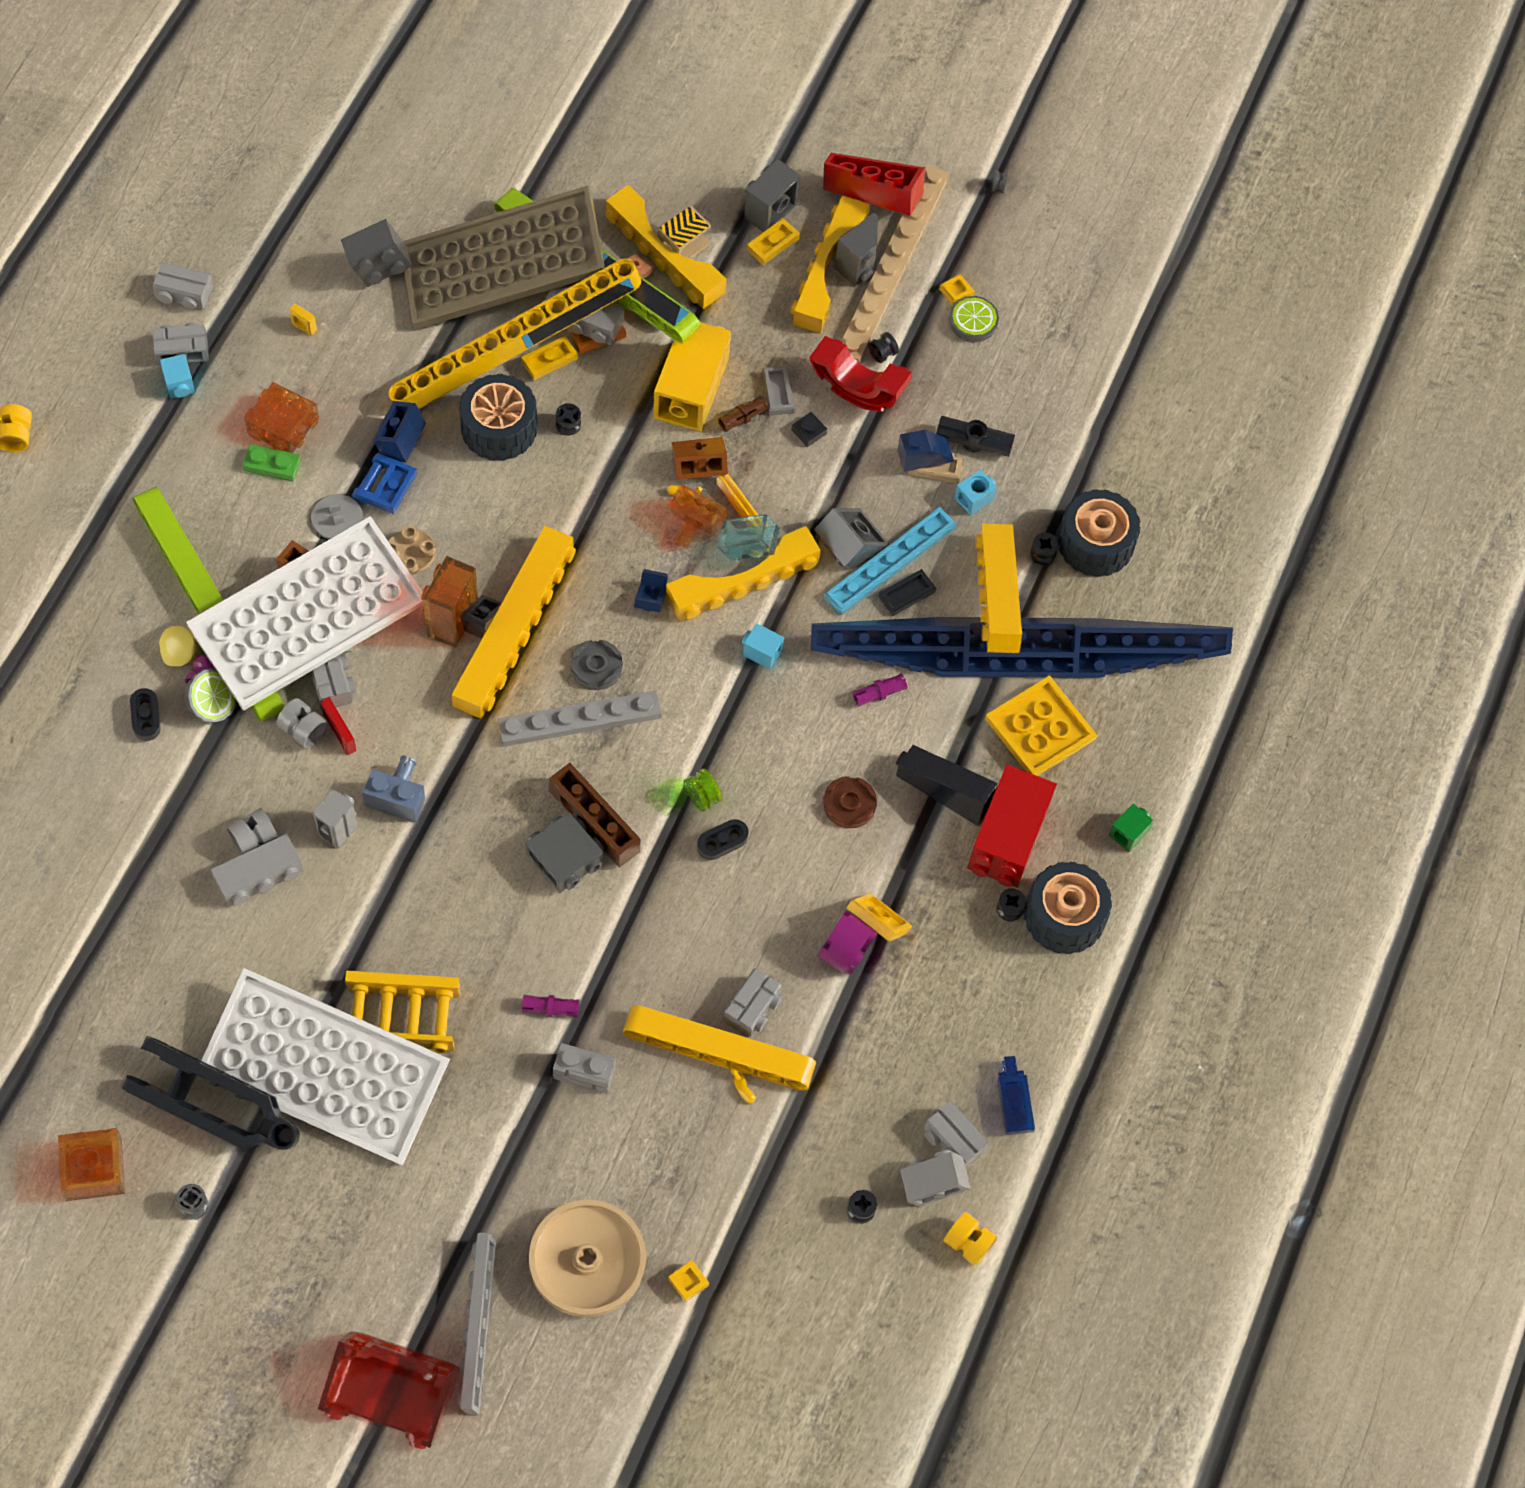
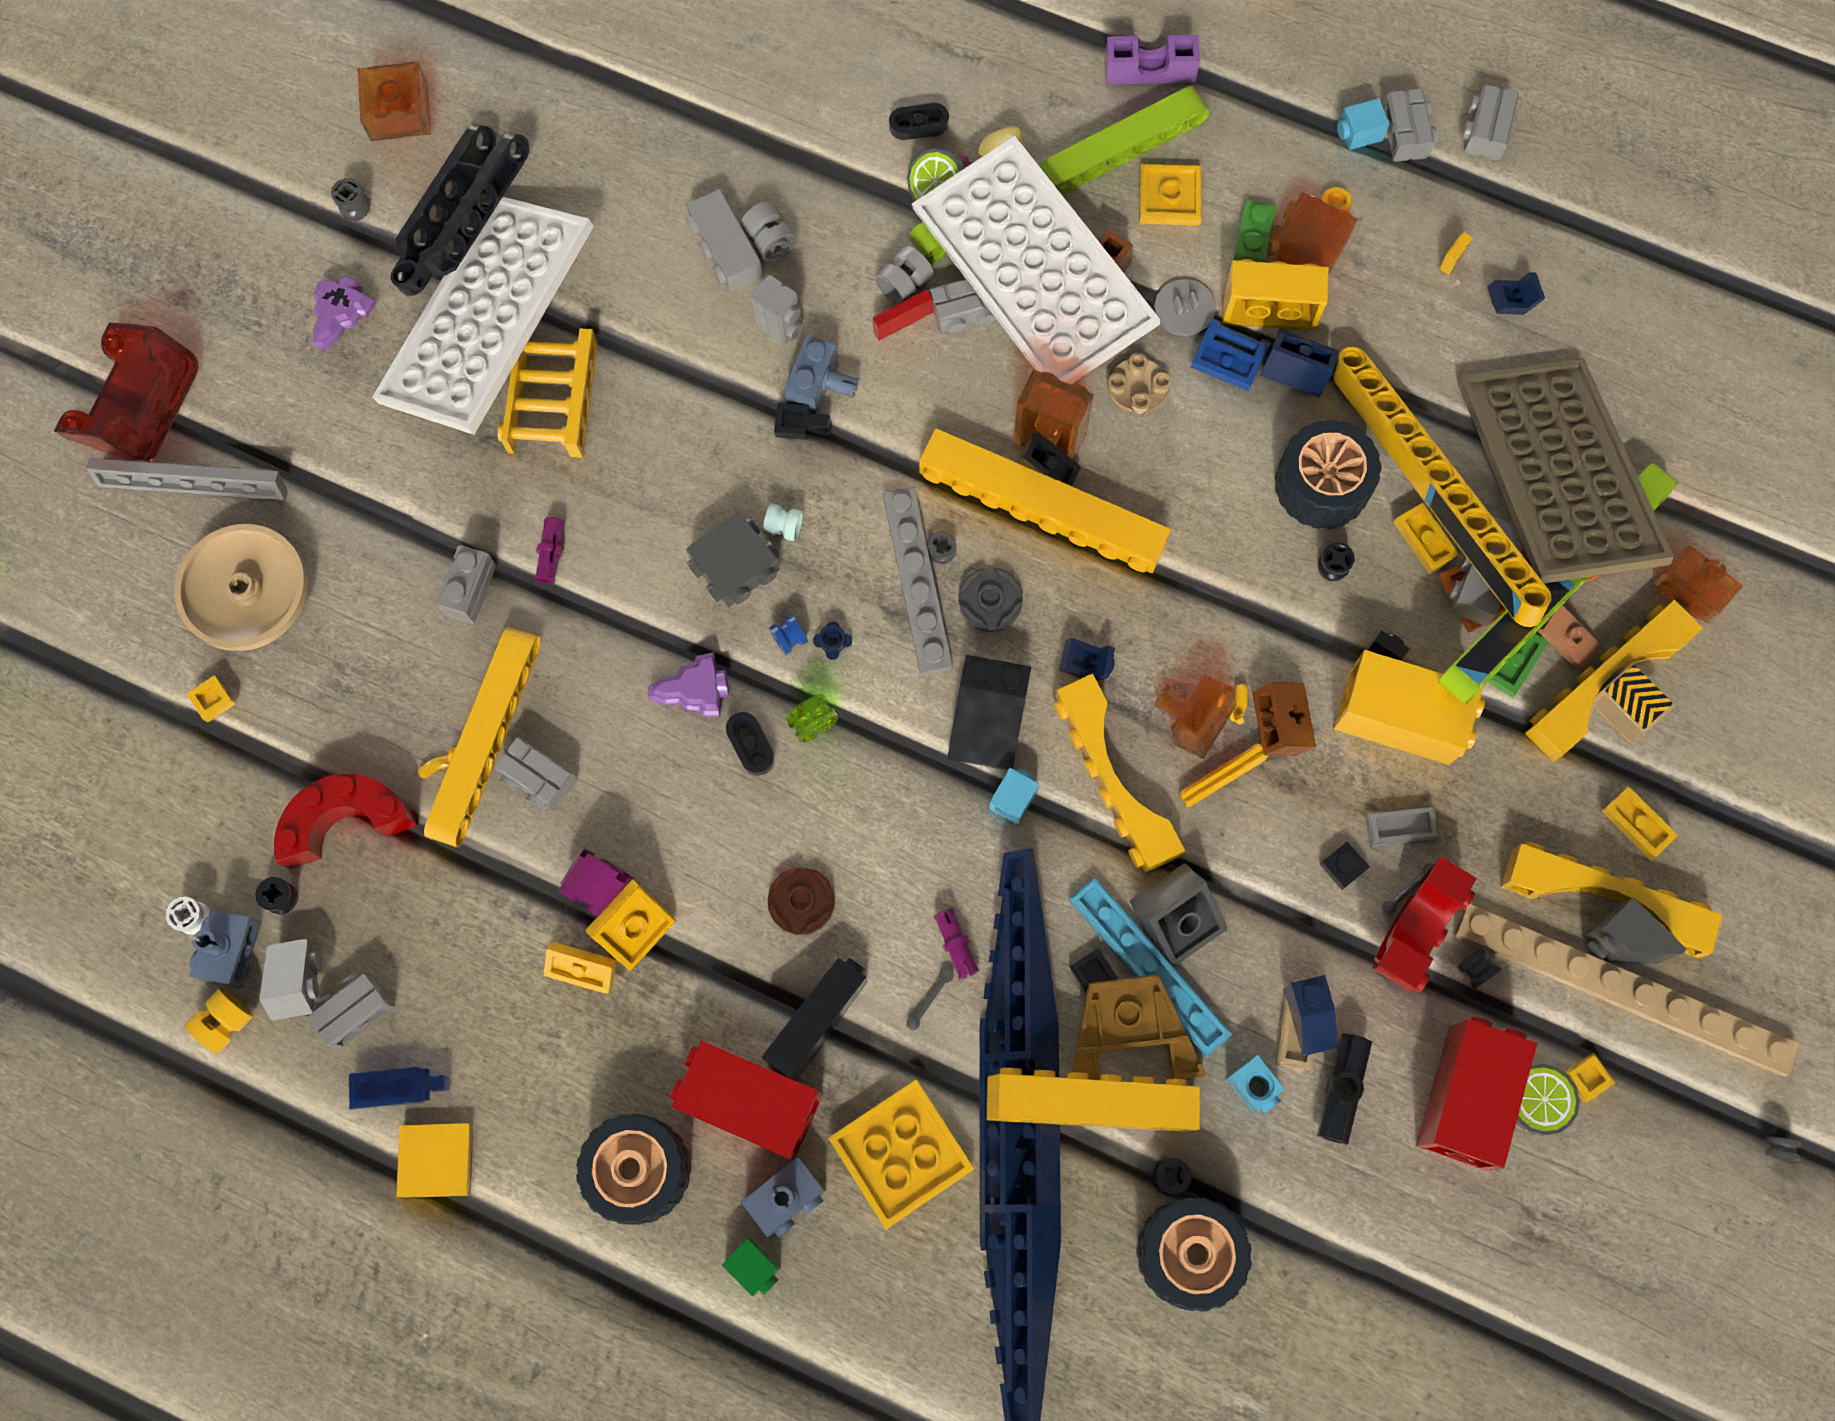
camera: 100 degrees right, 10 degrees up
dark grey brick [341,219,412,287] -> none
reddish brown brick [549,763,641,868] -> none
clear light blue piece [717,514,780,561] -> none
reddish brown pin [718,396,769,432] -> none
dark grey brick [744,159,800,232] -> none
red wedge [823,152,925,216] -> none
black wheel [996,888,1026,922] -> none
none -> white wheel [166,897,210,935]
none -> sand blue brick [189,909,262,989]
none -> red brick [274,774,418,870]
none -> medium lavender rock [313,277,376,350]
none -> yellow tile [396,1123,472,1198]
none -> yellow plate [544,941,616,994]
none -> medium lavender rock [648,653,729,717]
none -> sand blue brick [741,1156,826,1238]
none -> light aqua wheel [763,503,803,542]
none -> blue wheel [769,614,808,655]
none -> black plate [774,403,832,440]
none -> dark blue plate [813,622,852,660]
none -> dark grey hinge [906,968,953,1030]
none -> dark grey bush [928,531,957,564]
none -> black slope [947,655,1031,770]
none -> pearl gold wing [1071,974,1205,1080]
none -> medium lavender arch [1104,35,1200,85]
none -> yellow tile [1139,164,1202,225]
none -> yellow brick [1222,259,1329,331]
none -> yellow tile [1319,187,1352,220]
none -> black plate [1367,630,1410,661]
none -> dark grey hinge [1382,863,1433,914]
none -> red brick [1416,1016,1537,1170]
none -> dark blue bracket [1487,272,1545,315]
none -> clear orange brick [1654,545,1743,624]

